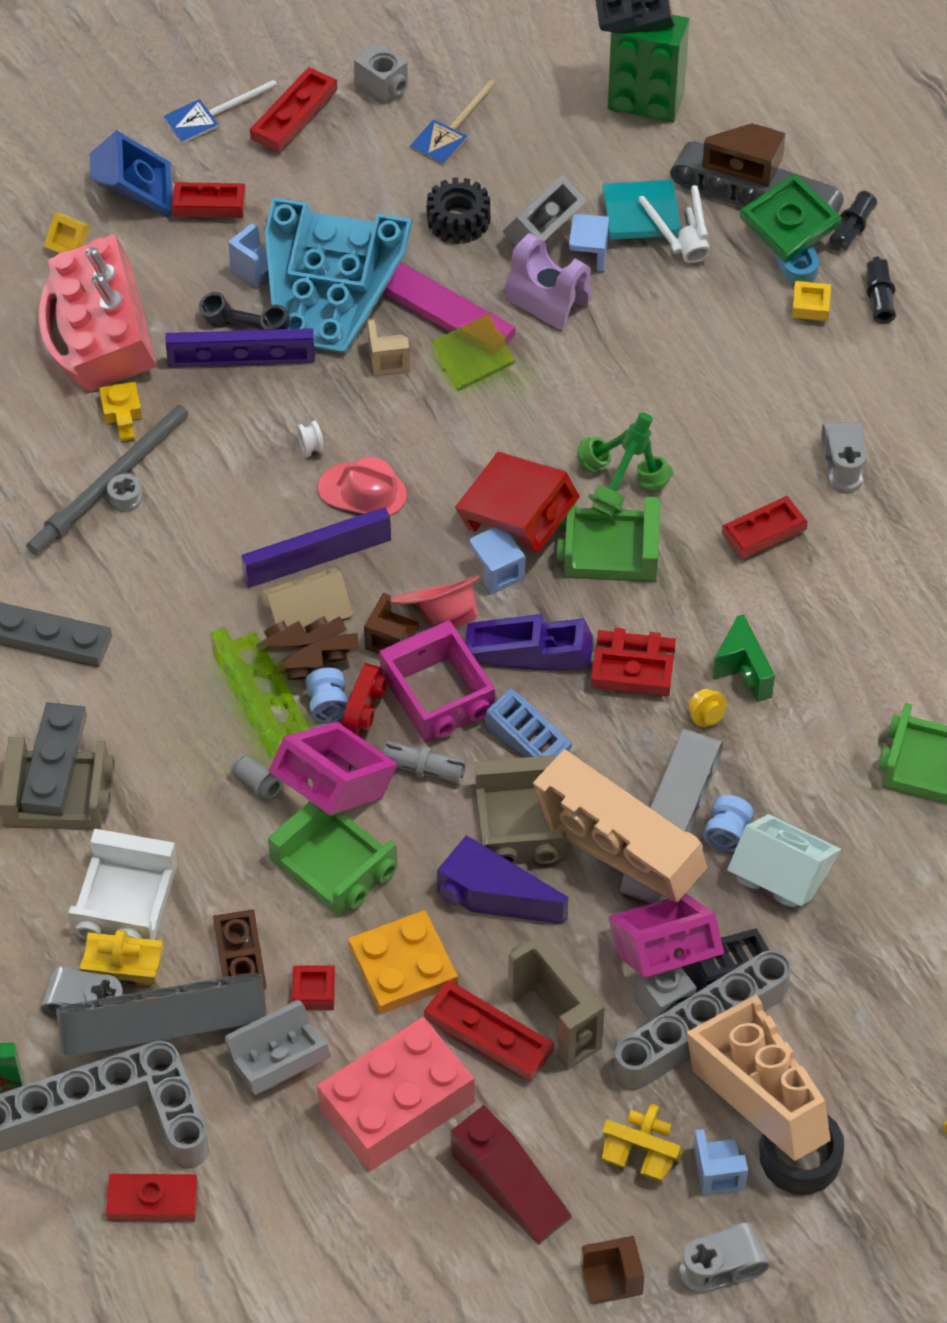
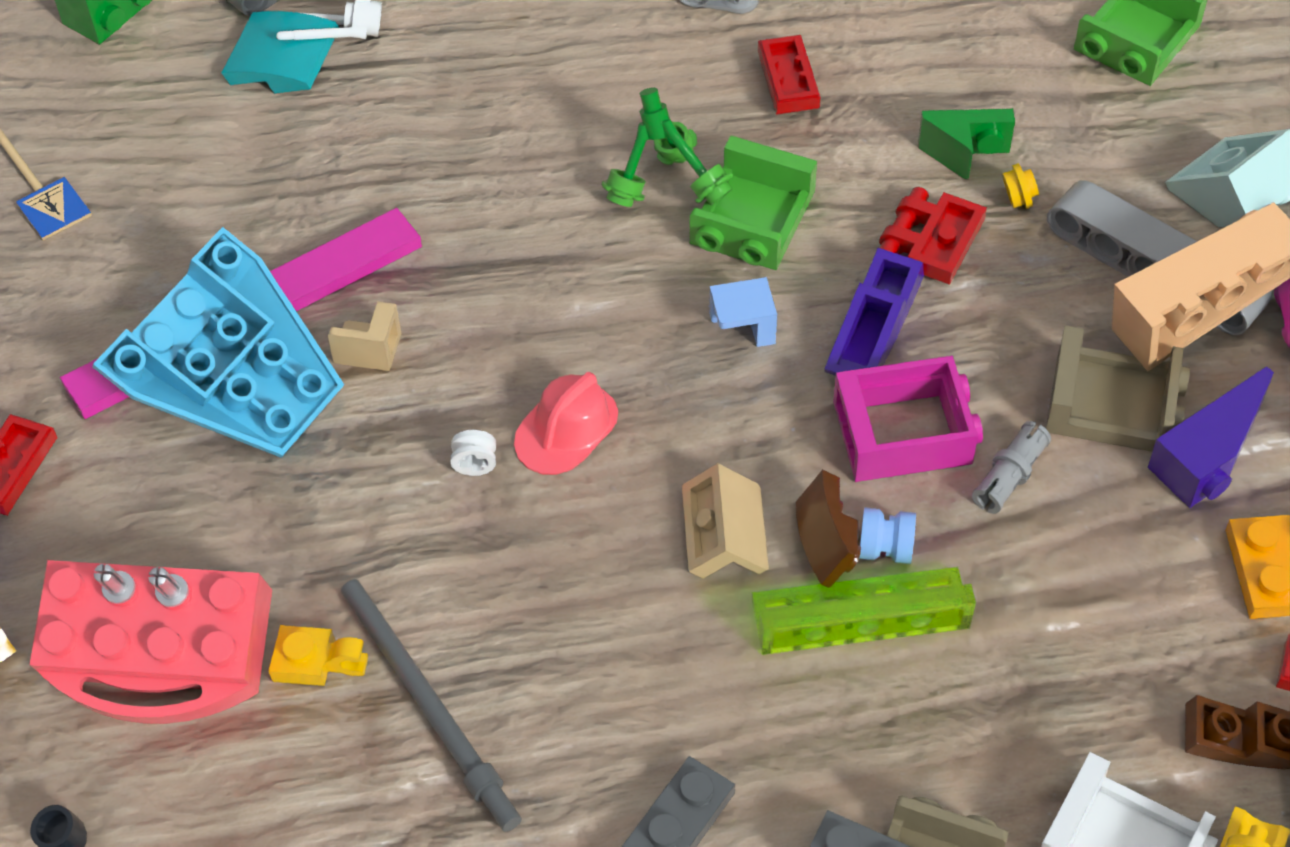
camera: 70 degrees left, 0 degrees up
light grey bush [107,474,143,512] -> none
dark purple tile [165,328,315,367] -> none
black bar [199,292,291,330] -> none
light blue panel [228,223,269,289] -> none
light grey pin [230,753,283,800] -> none
dark purple tile [241,508,391,588] -> none
reddish brown slope [256,616,347,653] -> none
dark pink window [268,722,398,815] -> none
bright green panel [268,801,398,917] -> none
red plate [342,663,387,737] -> none
reddish brown panel [364,593,419,654] -> none
coral piece [391,575,479,628] -> none
black tyre [426,177,491,244] -> none
clear neon green piece [432,314,515,392] -> none
red panel [455,451,580,553] -> none
medium blue slope [486,688,572,757] -> none
light grey brick [502,174,587,247] -> none
lavender piece [505,233,592,329] -> none
light blue panel [569,214,609,271] -> none
light blue wheel [703,795,754,852] -> none

